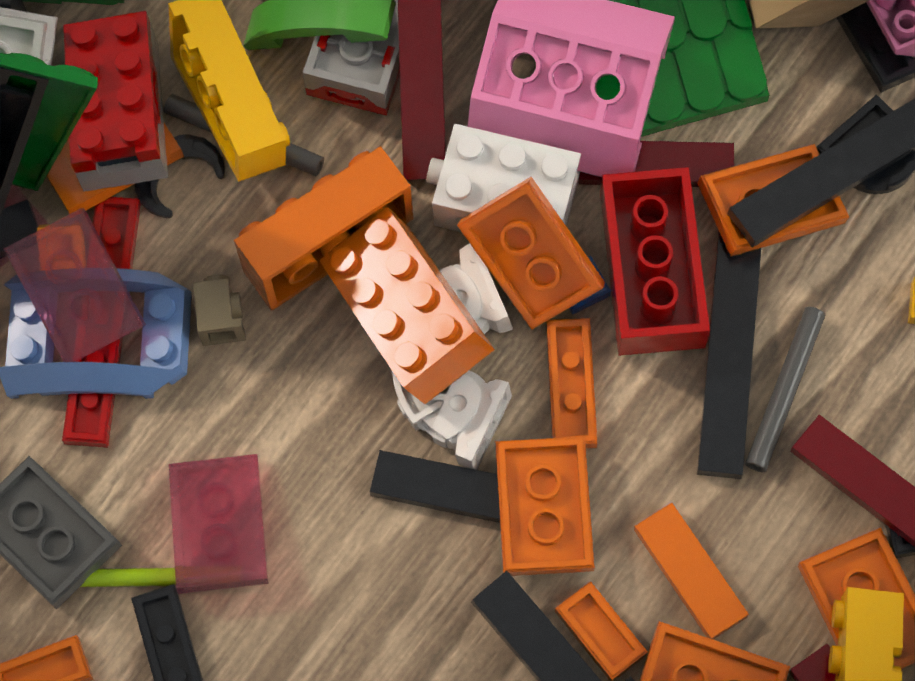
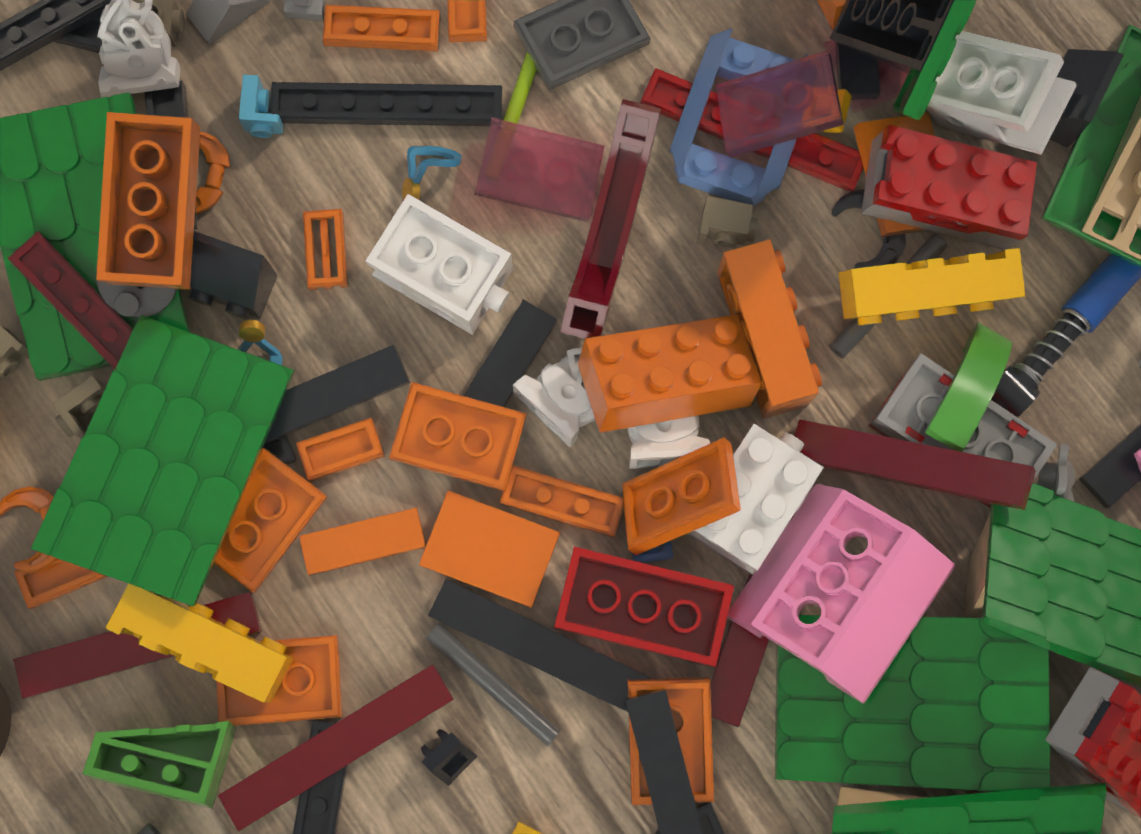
camera: 105 degrees right, 10 degrees up
none -> white torso [366,194,513,335]
none -> dark azure piece [402,146,462,200]
none -> orange tile [419,490,560,608]
none -> black tile [421,729,477,786]
none -> dark red arch [560,99,661,338]

